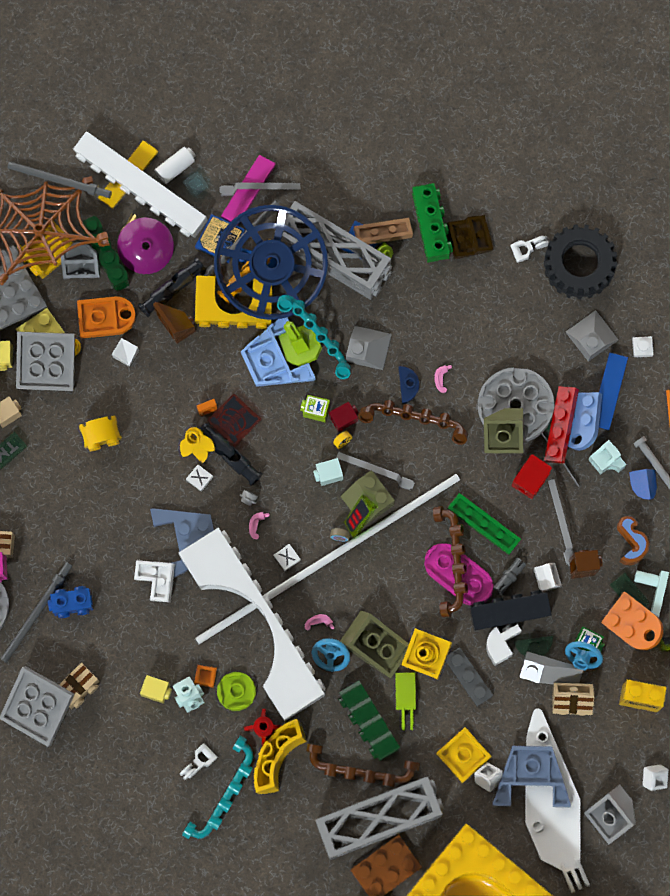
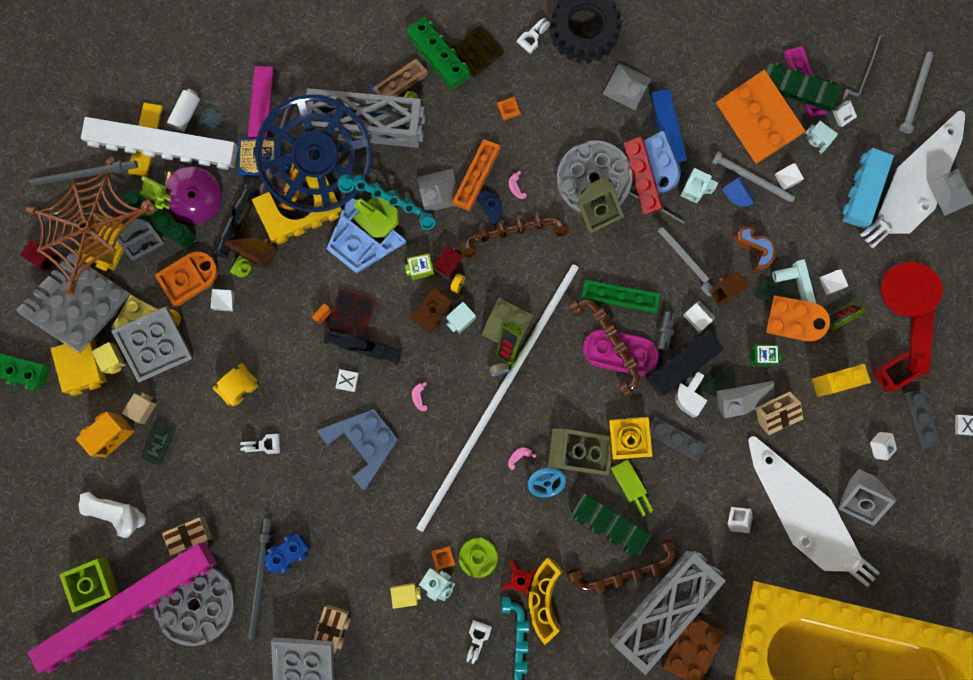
camera: 30 degrees left, 5 degrees up
white tile [134,560,175,603] -> none
white arch [179,528,326,721] -> none
yellow plate [180,427,215,463] -> none
light grey piece [219,183,300,196] -> none
light grey plate [239,490,258,506] -> none
white tile [274,544,301,571] -> none
light grey piece [336,452,415,491] -> none
yellow tile [436,727,492,783] -> none
sand blue wing [493,746,571,808] -> none
red piece [512,455,552,499] -> none
dark azure piece [565,641,603,670] -> none
white plate [632,337,653,357] -> none
none -> lime arm [140,176,171,209]
none -> lime plate [229,256,251,277]
none -> white piece [240,434,280,454]
none -> reddish brown brick [411,288,453,334]
none -> orange plate [452,139,501,211]
none -> orange tile [497,97,521,121]

